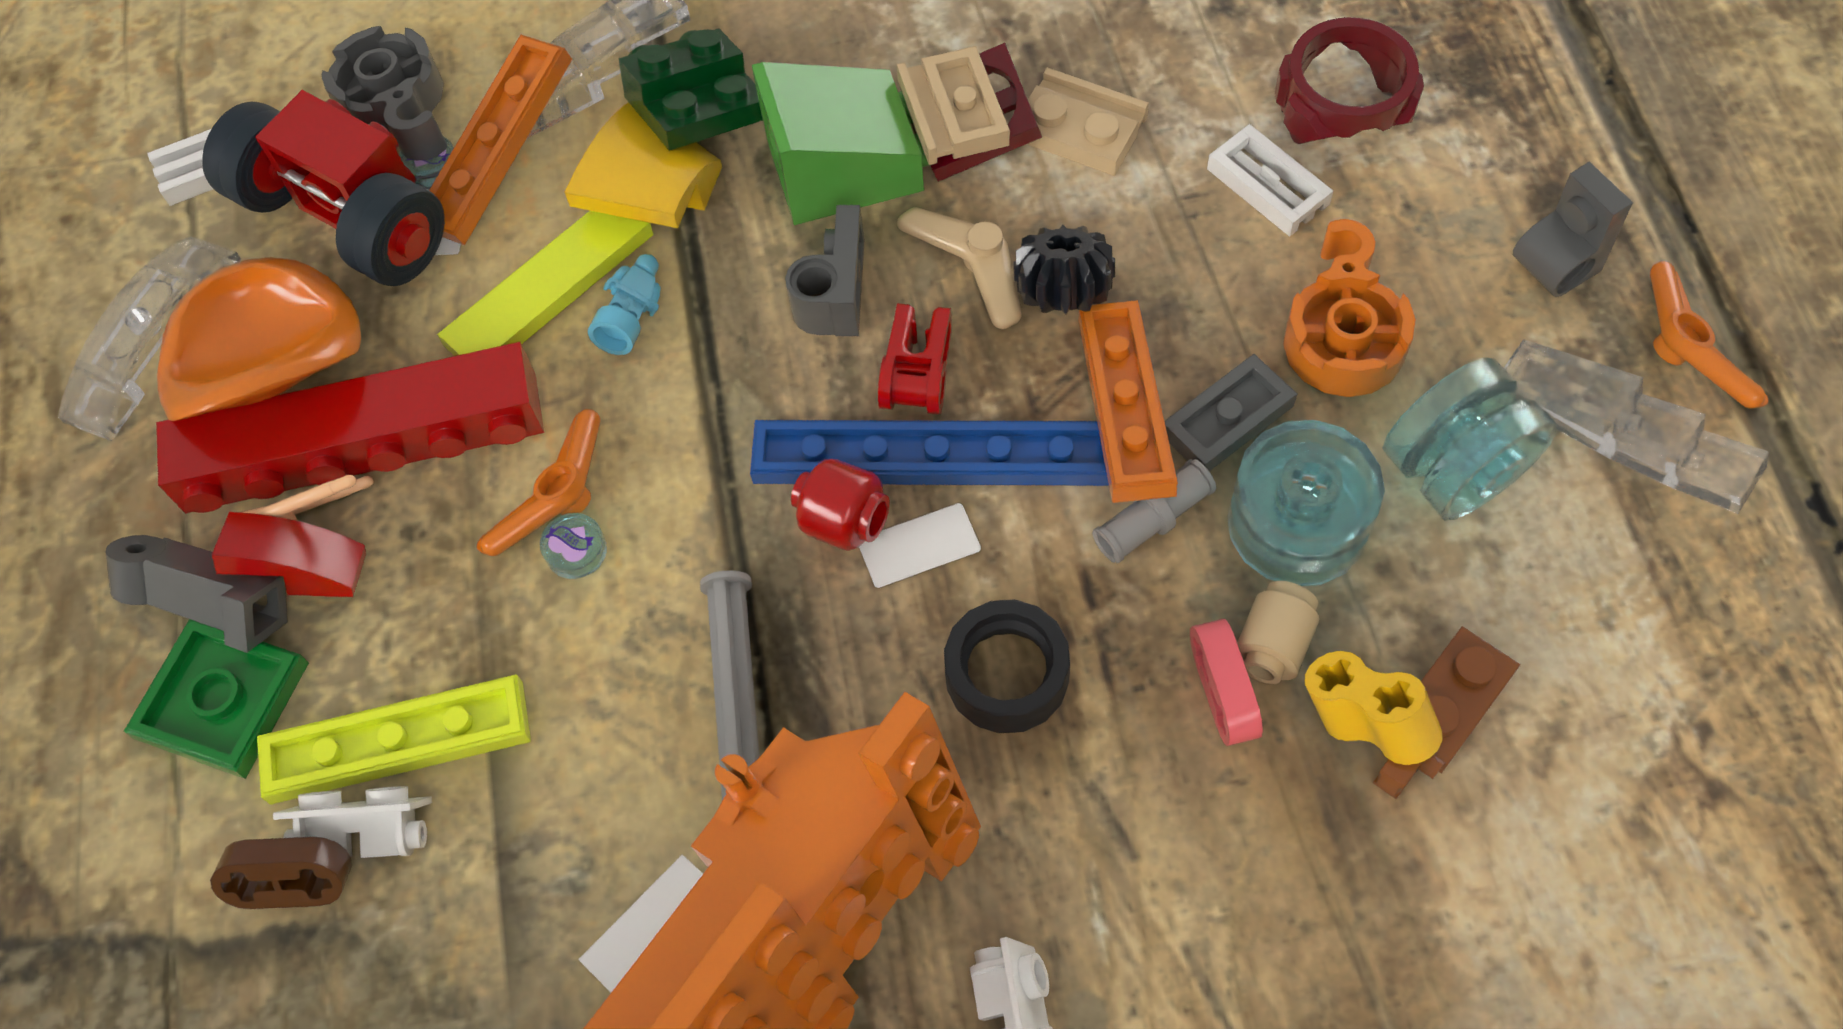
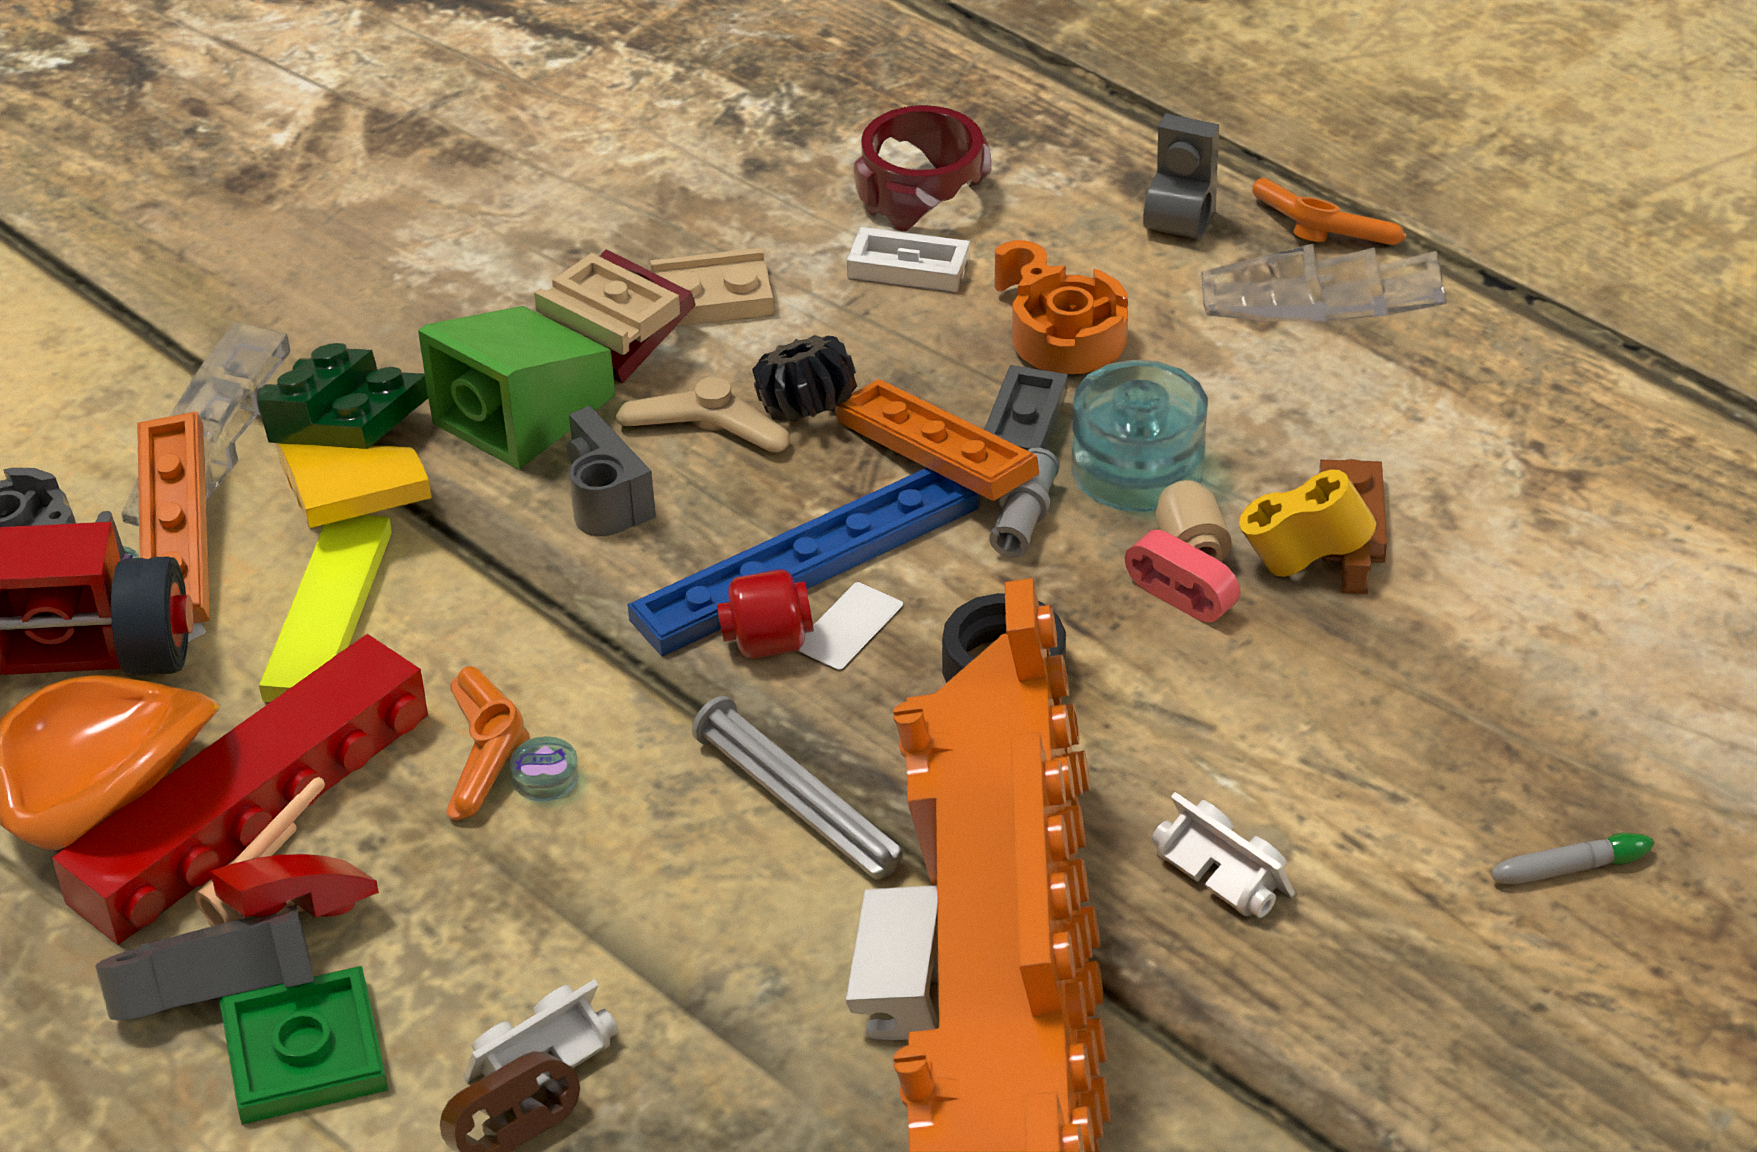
camera: 40 degrees left, 20 degrees down
neon yellow tile [257,674,531,805] -> none
medium azure piece [588,254,661,355] -> none
red piece [878,303,952,415] -> none
clear light blue wheel [1382,357,1558,521] -> none

